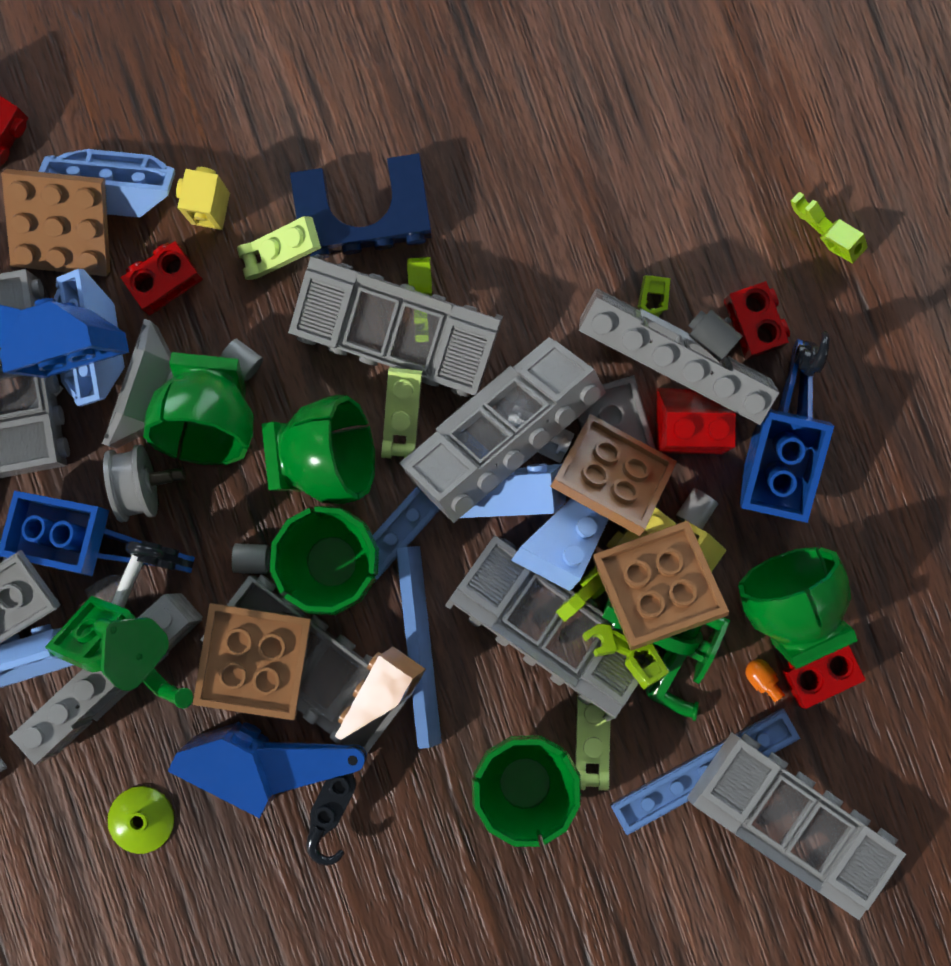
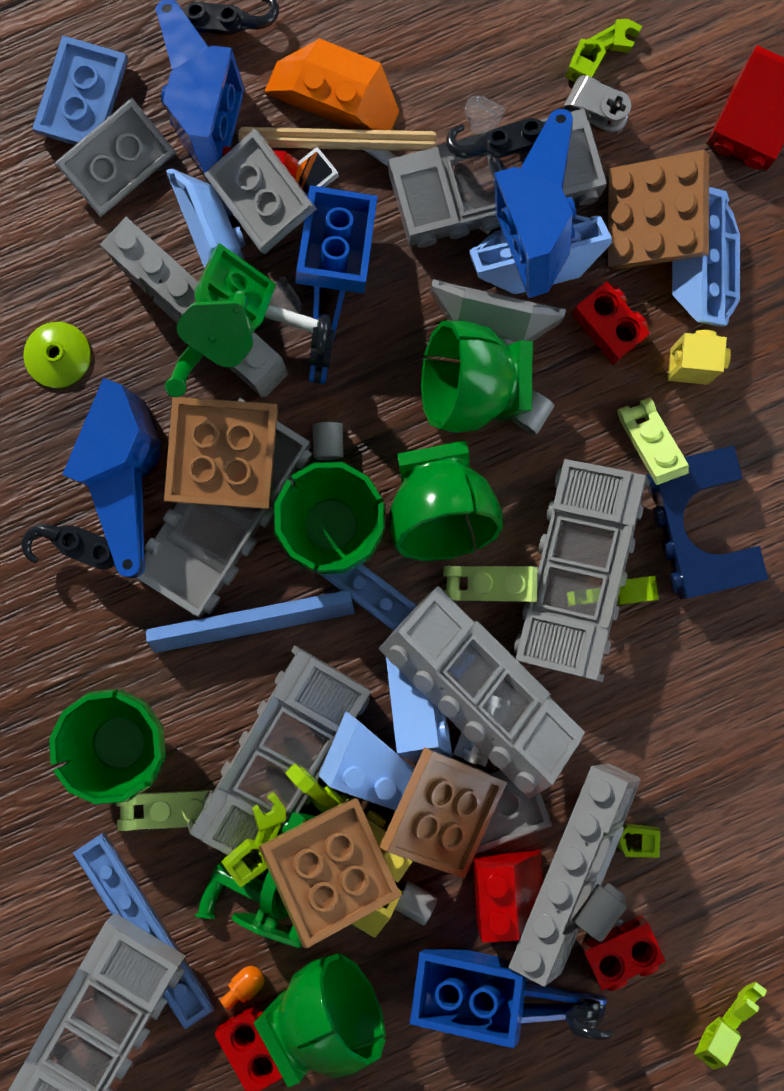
camera: 85 degrees right, 0 degrees up
light grey wheel [103,444,185,523] -> none
slope [335,647,426,740] -> none

